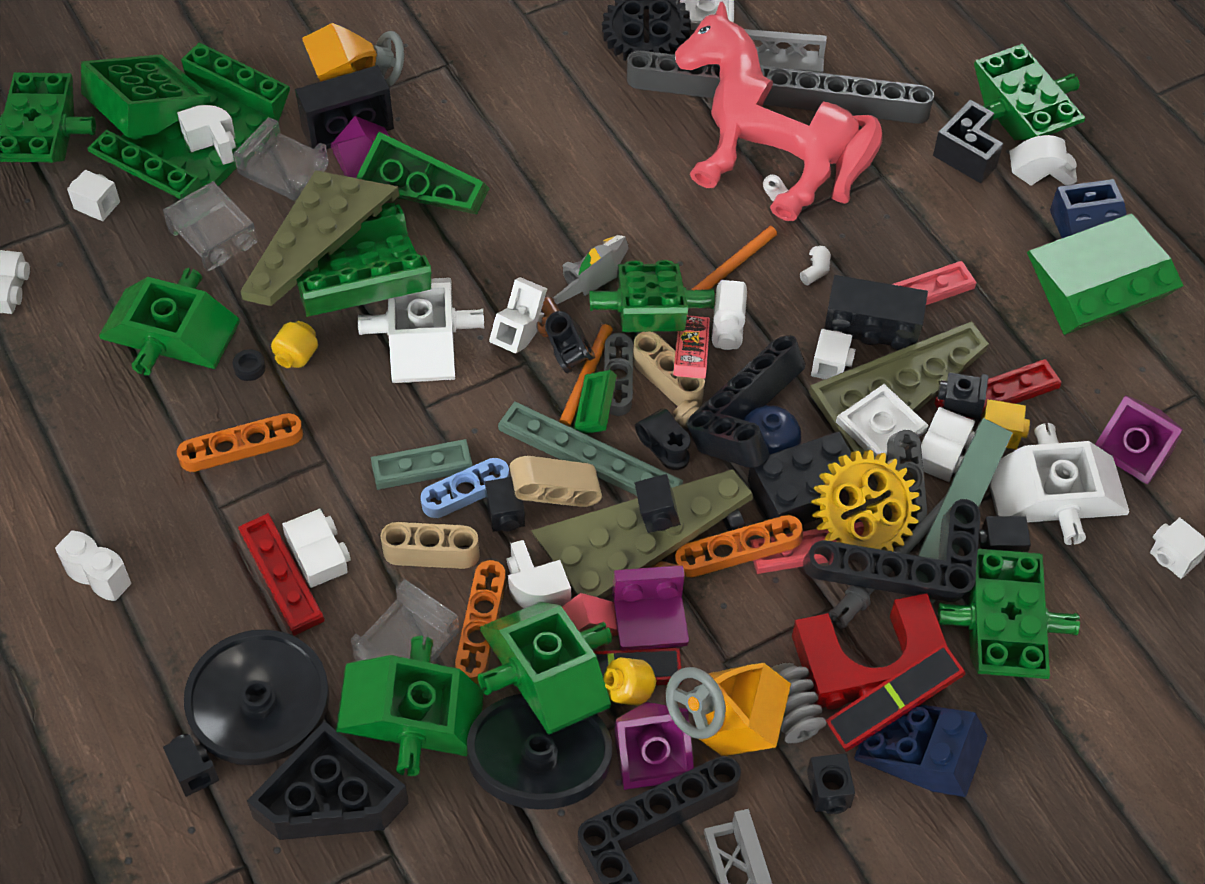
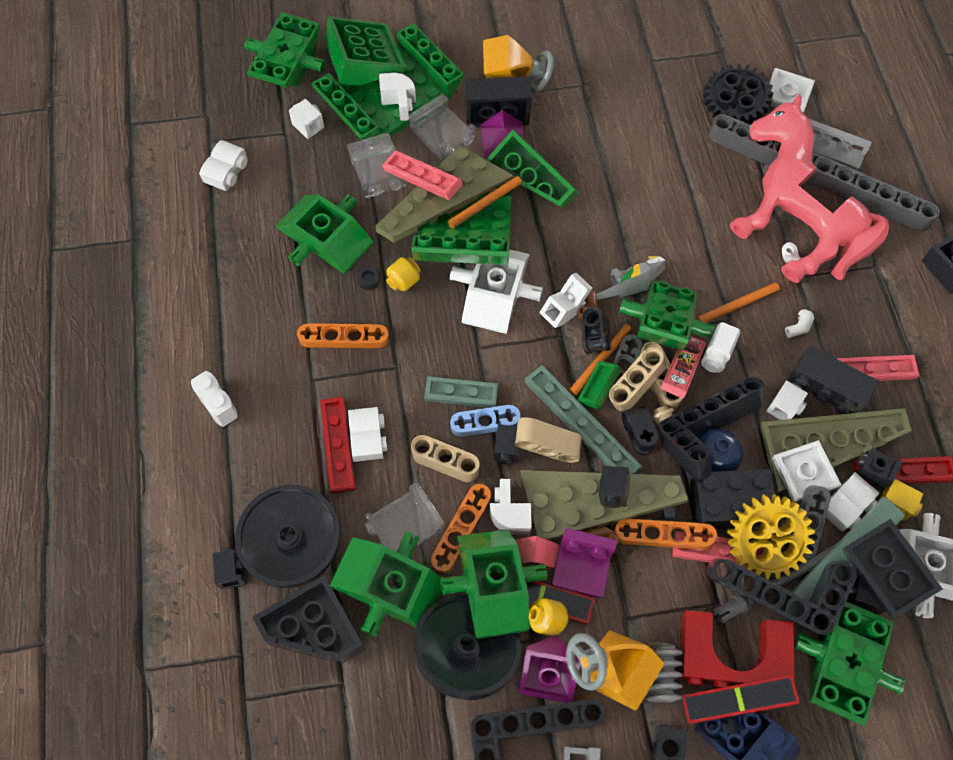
camera: 20 degrees right, 10 degrees up
none -> coral tile [382,150,463,200]
none -> orange bar [448,176,522,228]
none -> tan beam [609,347,666,411]
none -> black brick [842,519,943,619]

